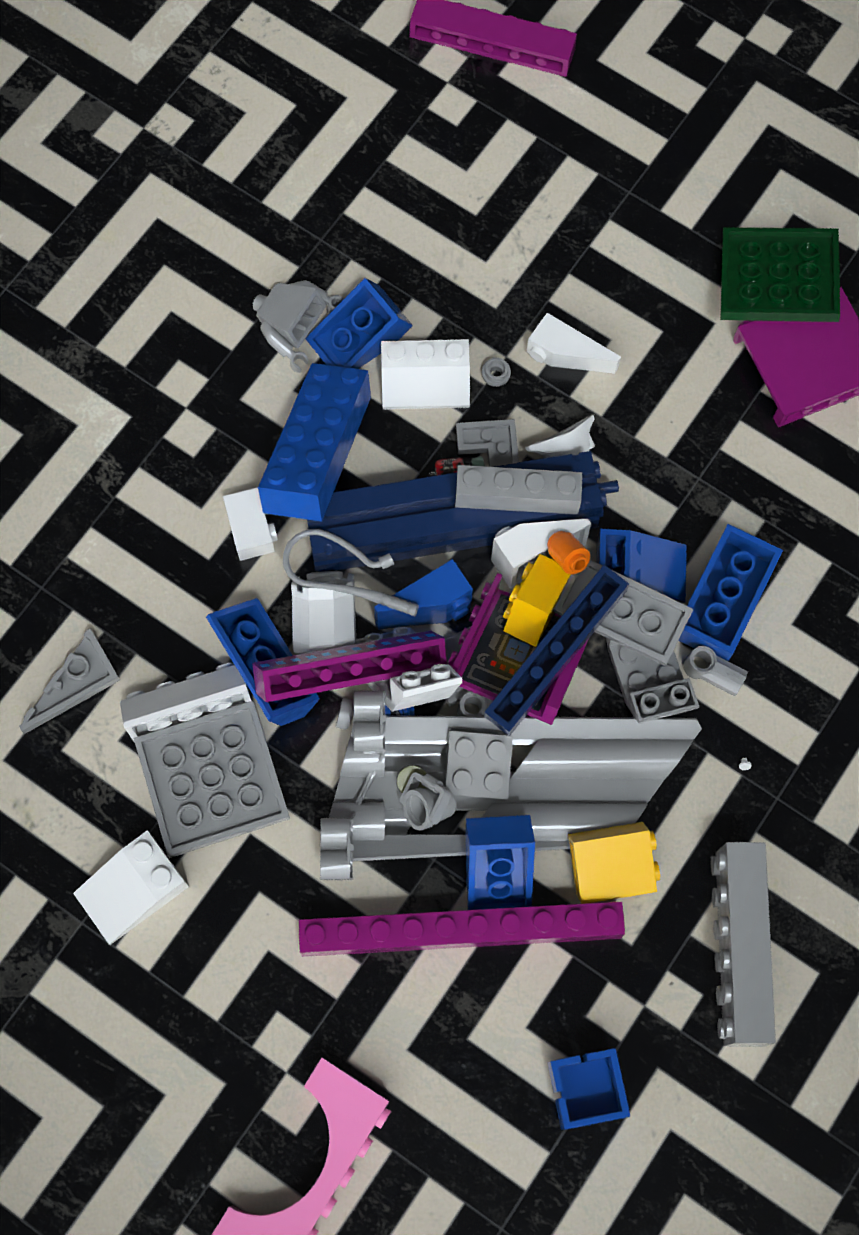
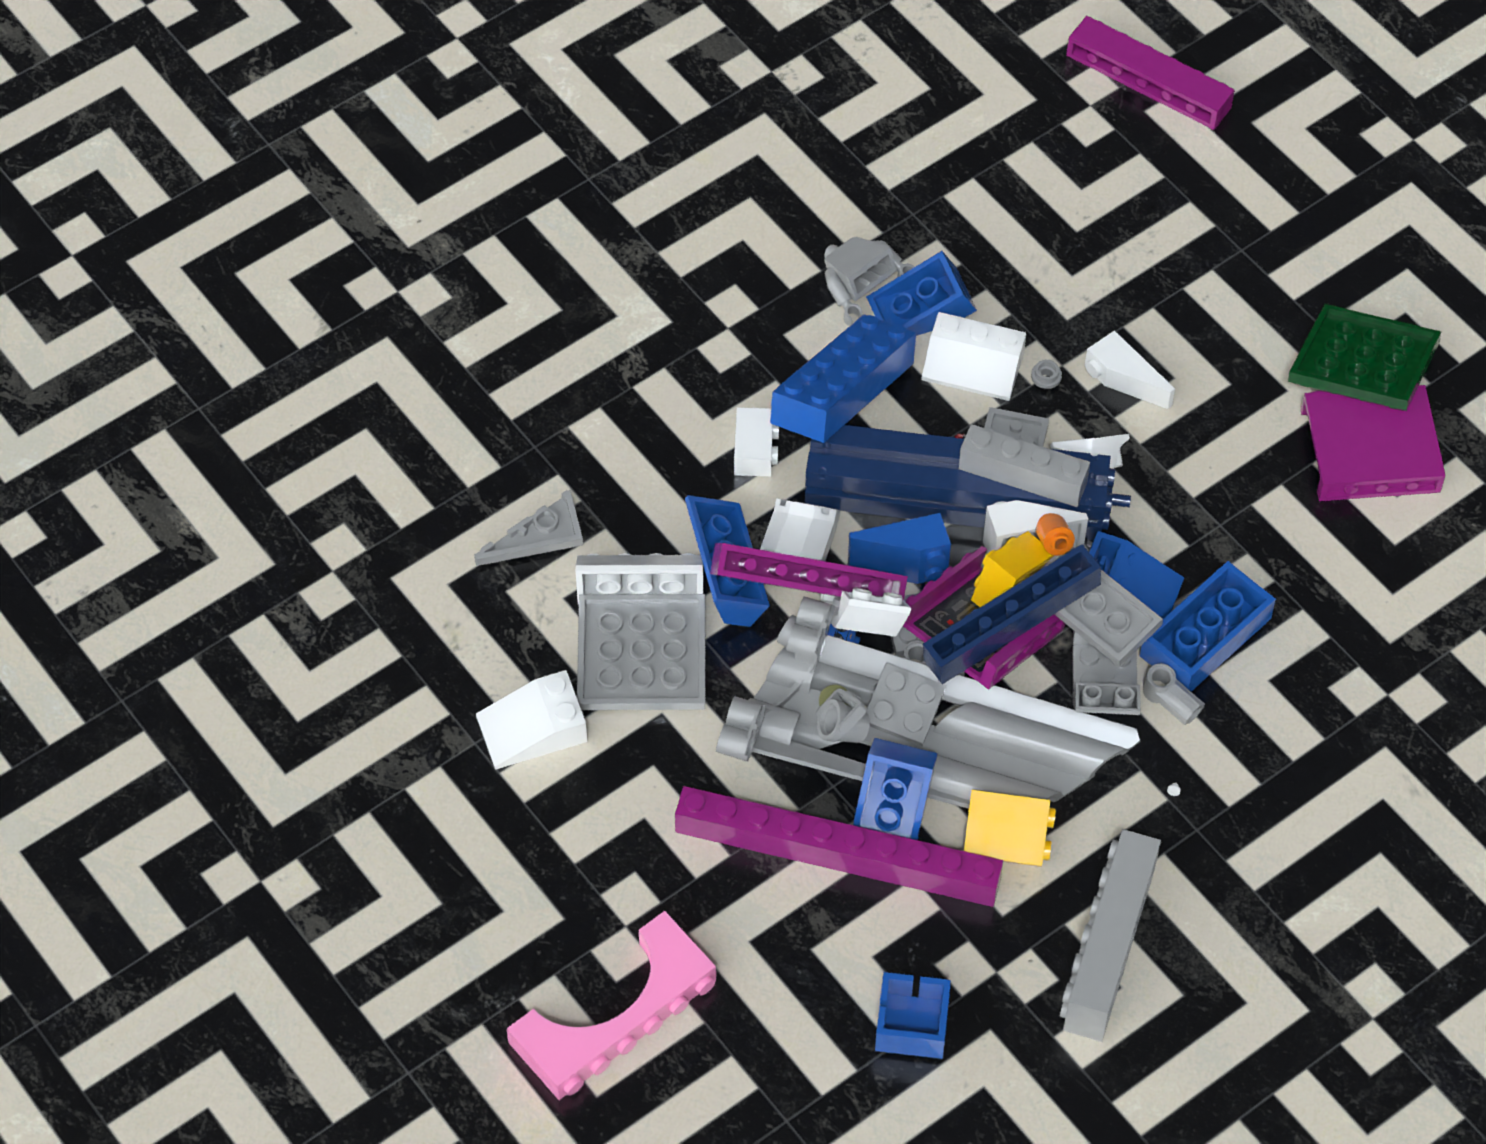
camera: 20 degrees right, 15 degrees down
light grey piece [283,529,419,617] -> none

